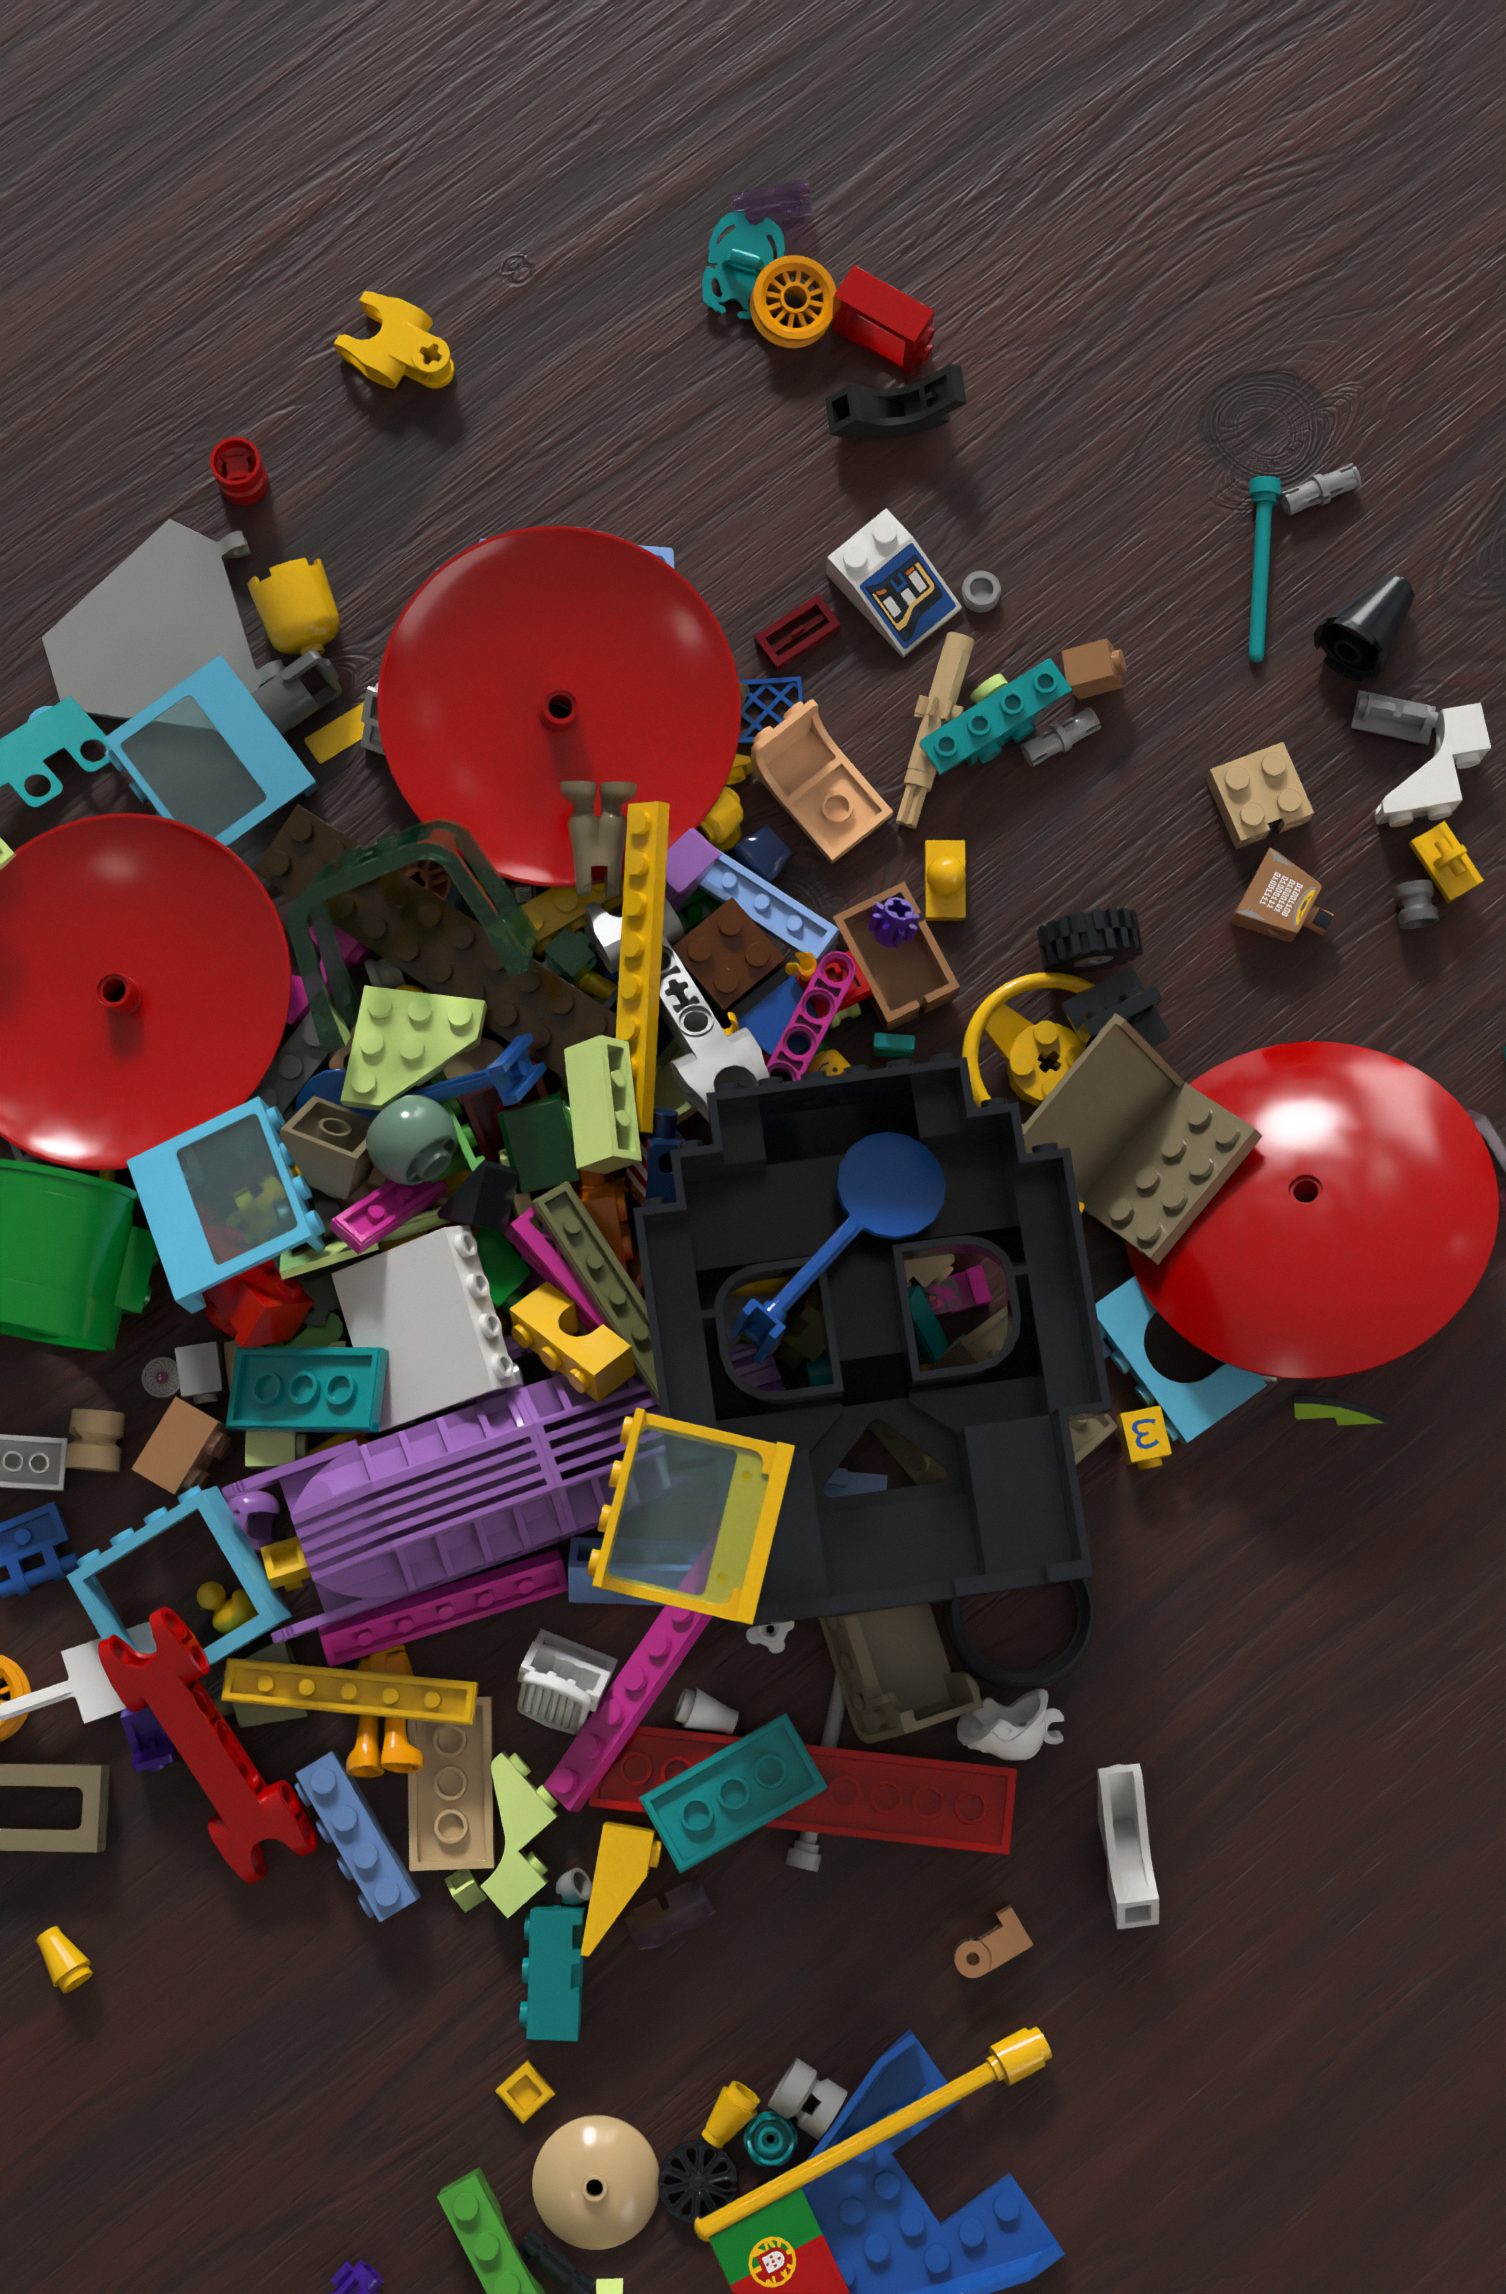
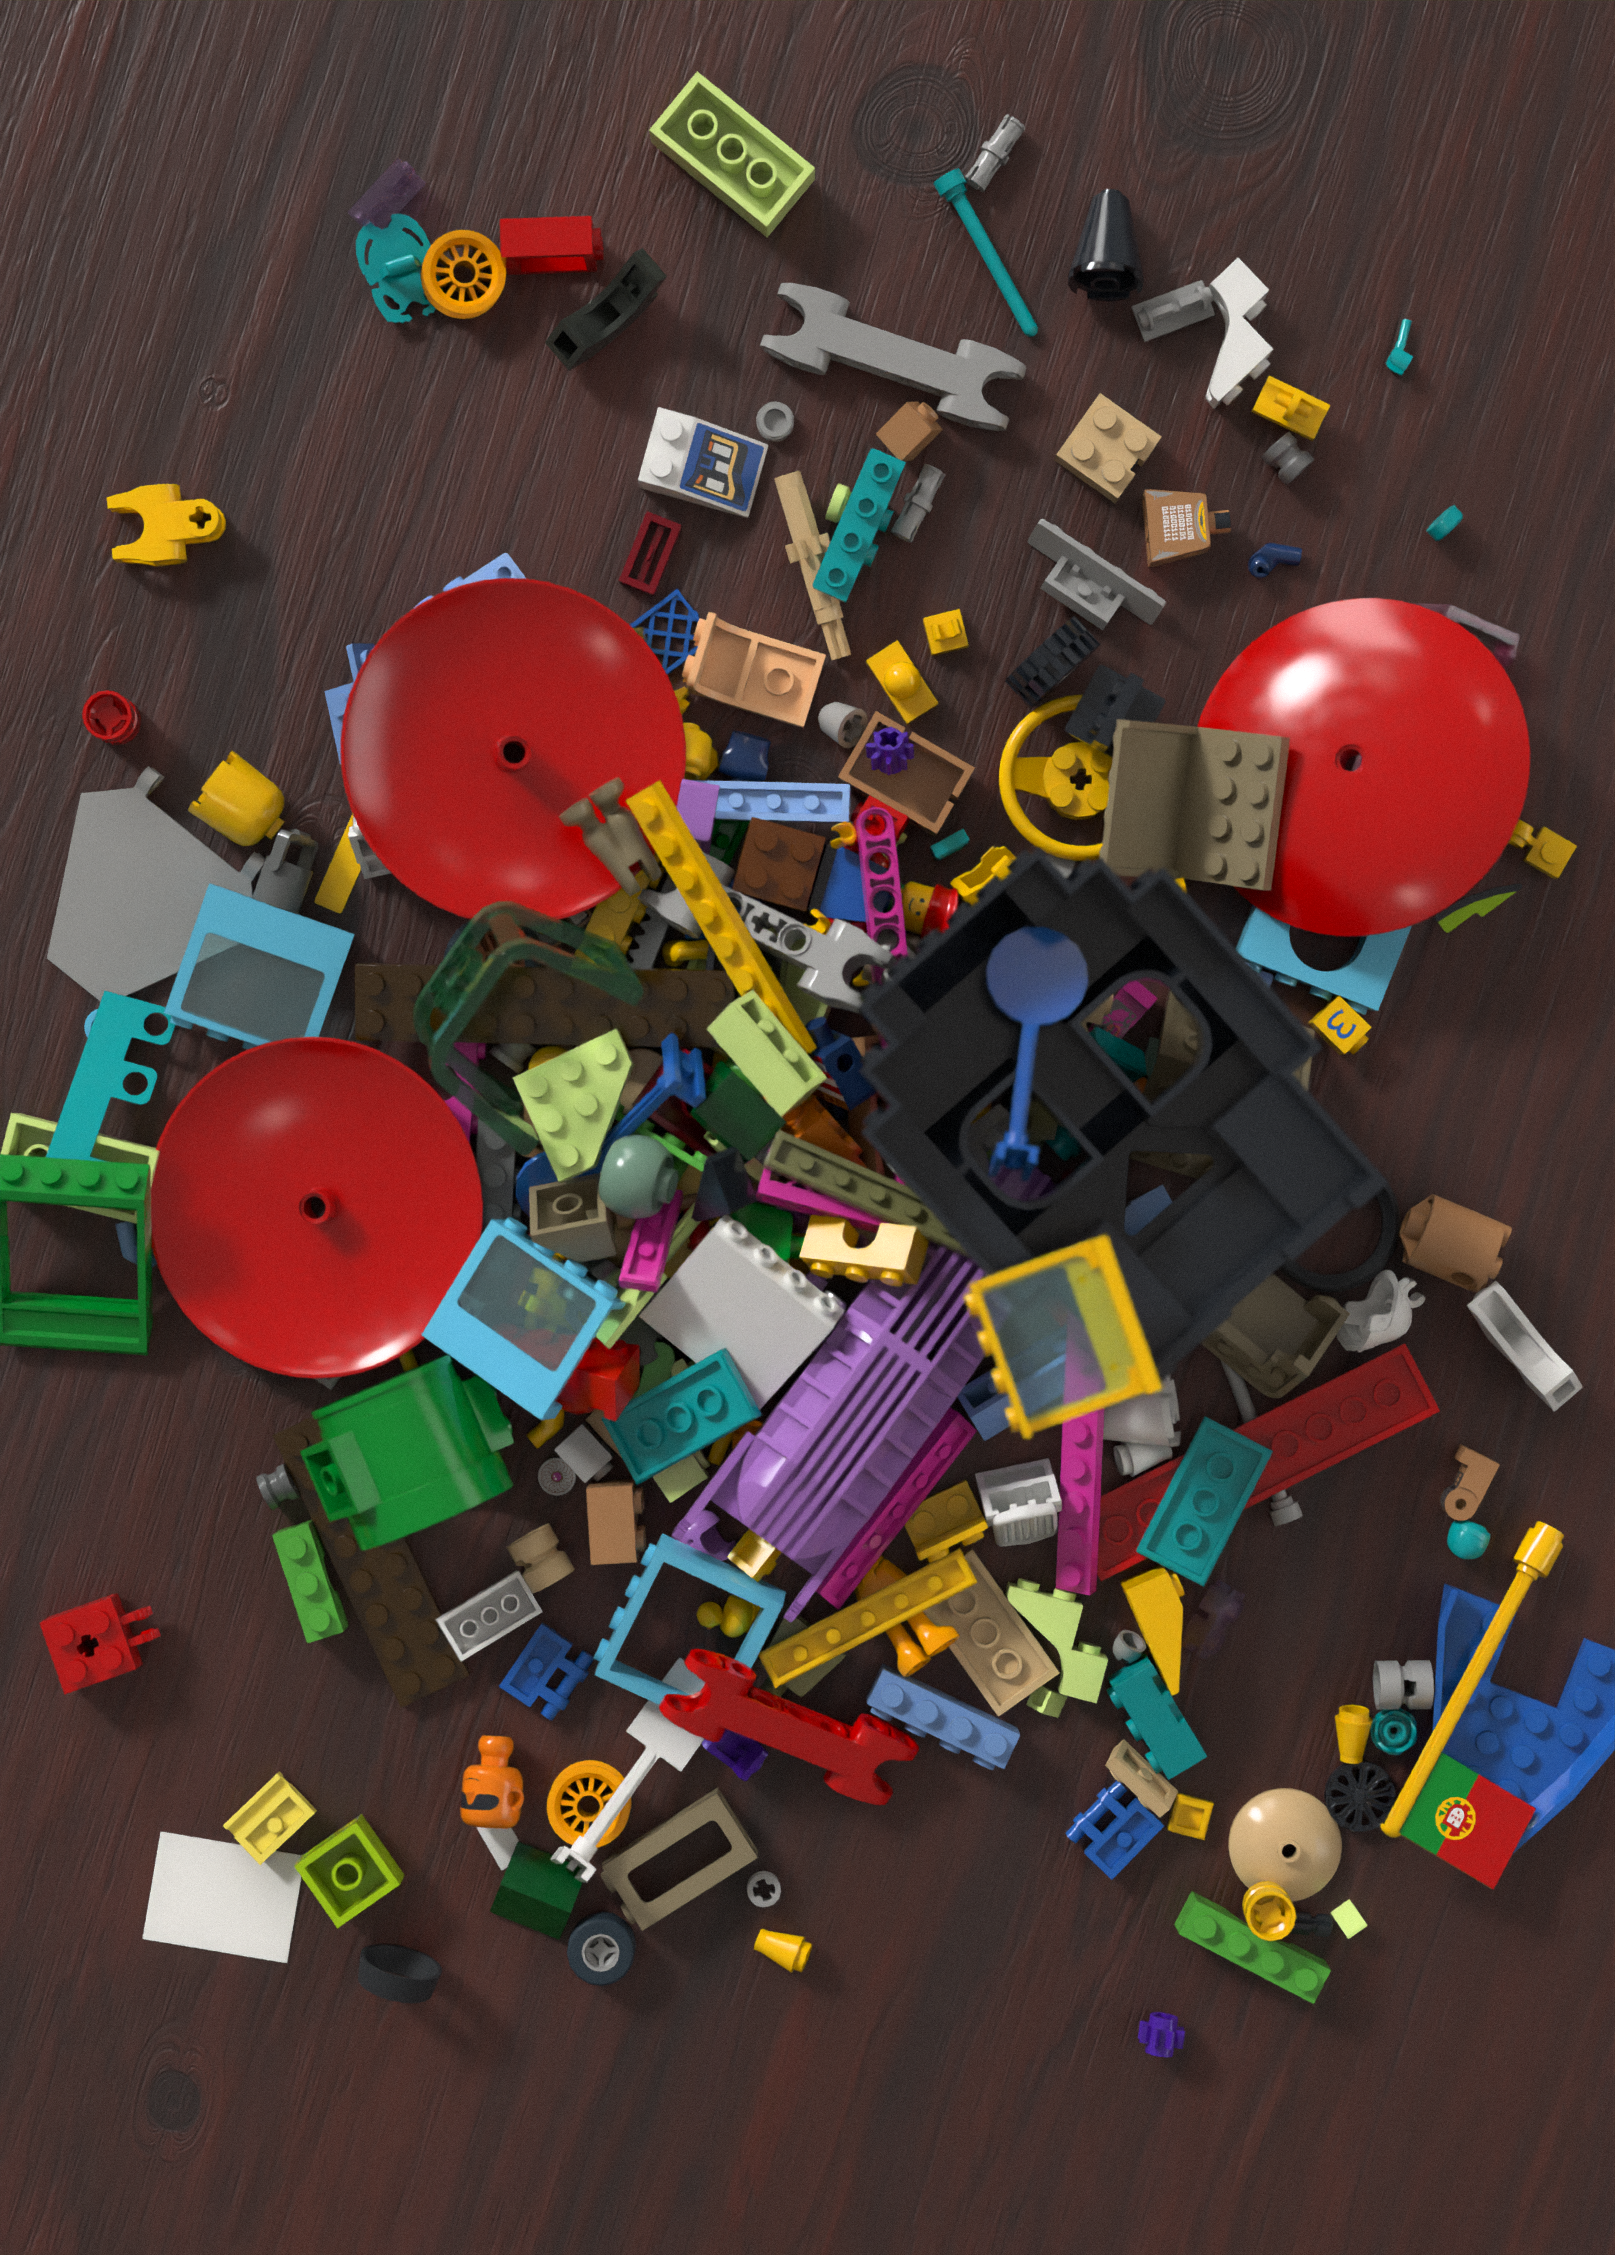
camera: 30 degrees left, 10 degrees up
clear green plate [543,927,597,986] -> none
none -> yellow arm [526,1410,564,1448]
none -> yellowish green brick [649,71,815,237]
none -> light grey bush [747,1871,781,1907]
none -> light grey piece [760,283,1027,431]
none -> light grey hat [818,702,868,748]
none -> yellow bracket [904,1479,989,1563]
none -> yellow tile [923,609,969,656]
none -> light grey bracket [1027,519,1166,630]
none -> blue plate [1065,1780,1164,1880]
none -> white cone [1103,1375,1181,1447]
none -> tan plate [1105,1739,1178,1818]
none -> yellow wheel [1242,1881,1296,1941]
none -> dark blue arm [1248,543,1302,579]
none -> medium nougat cylinder [1398,1194,1512,1293]
none -> teal piece [1447,1520,1491,1559]
none -> yellow plate [1509,820,1577,879]

